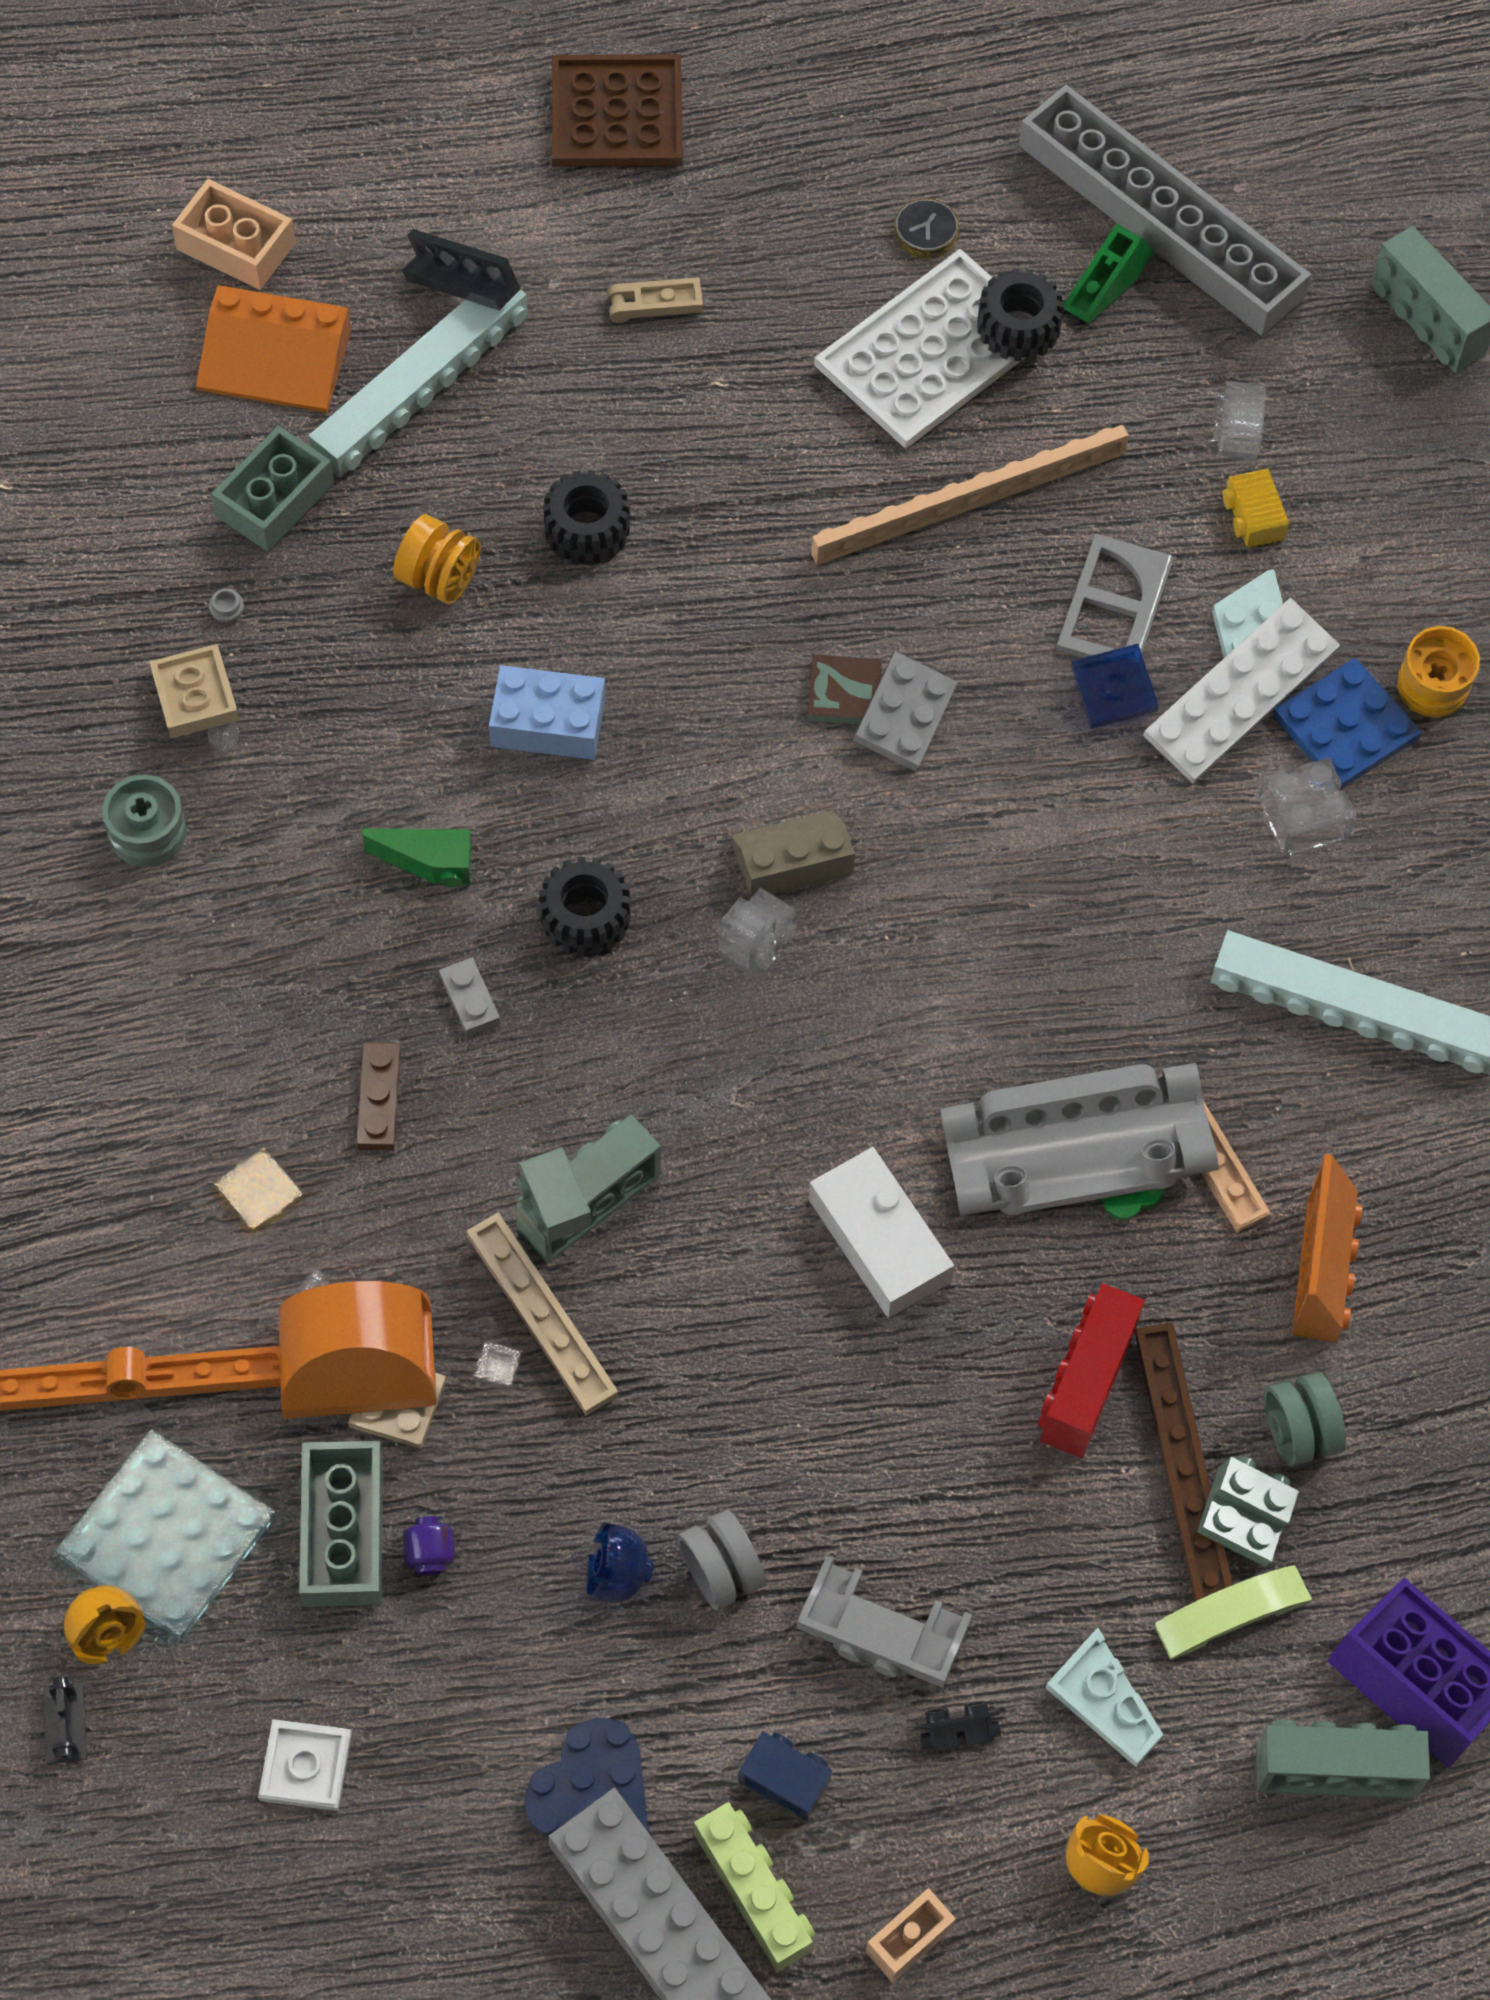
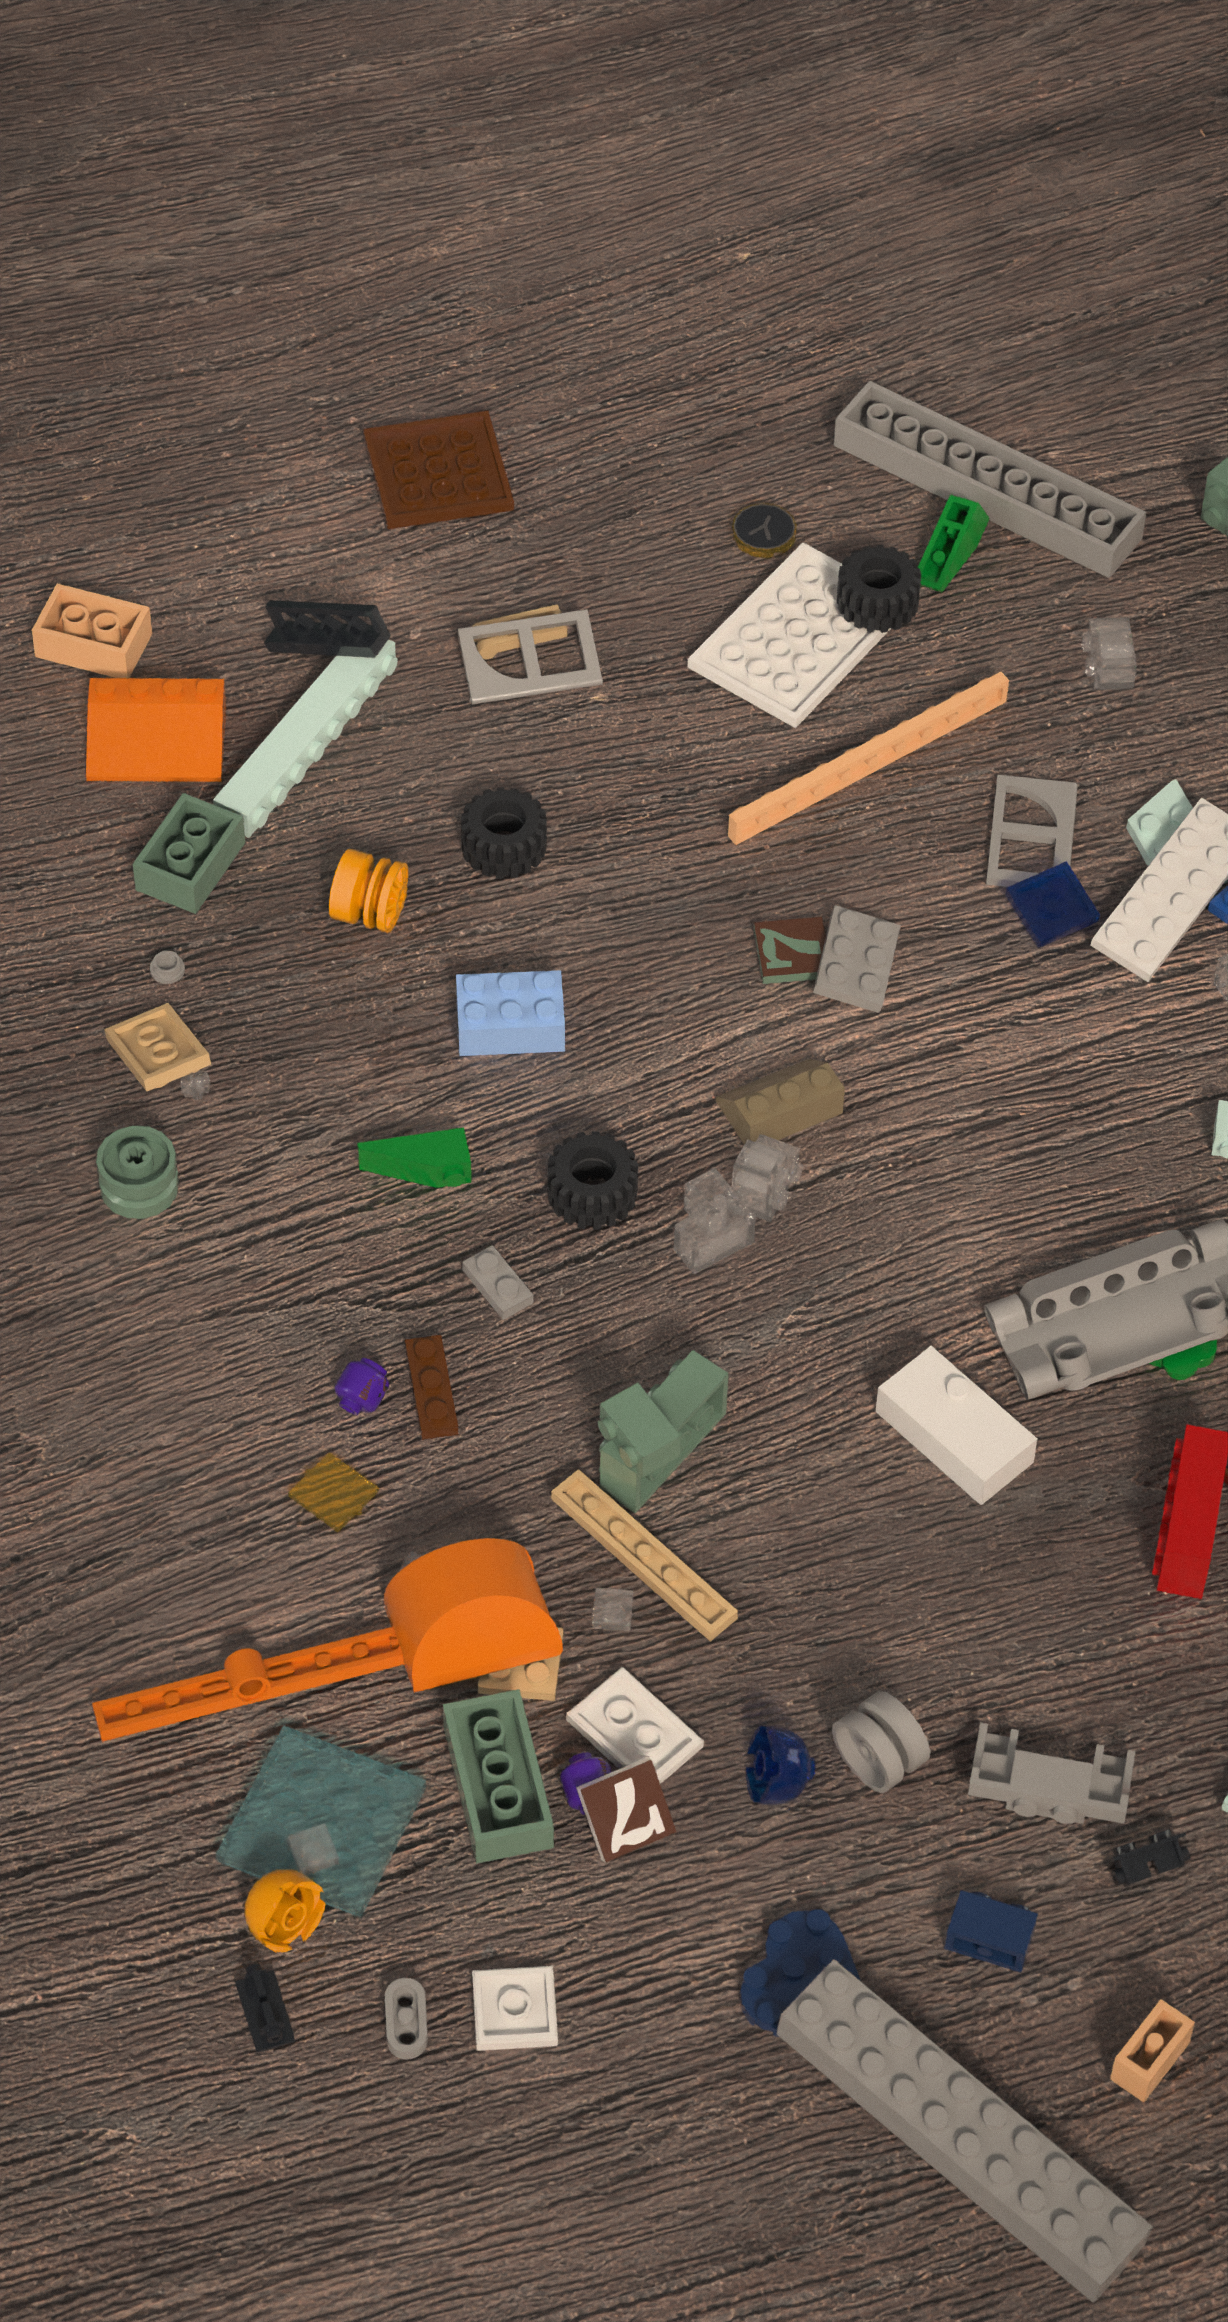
camera: 10 degrees left, 10 degrees down
yellowish green brick [694,1802,815,1973] -> none
yellow brick [1222,468,1289,549] -> none
none -> clear plate [287,1823,339,1875]
none -> dark purple head [334,1358,389,1415]
none -> light grey plate [385,1978,428,2059]
none -> light grey window [457,609,603,705]
none -> white tile [566,1667,704,1784]
none -> reddish brown tile [576,1757,677,1863]
none -> clear brick [674,1168,756,1274]

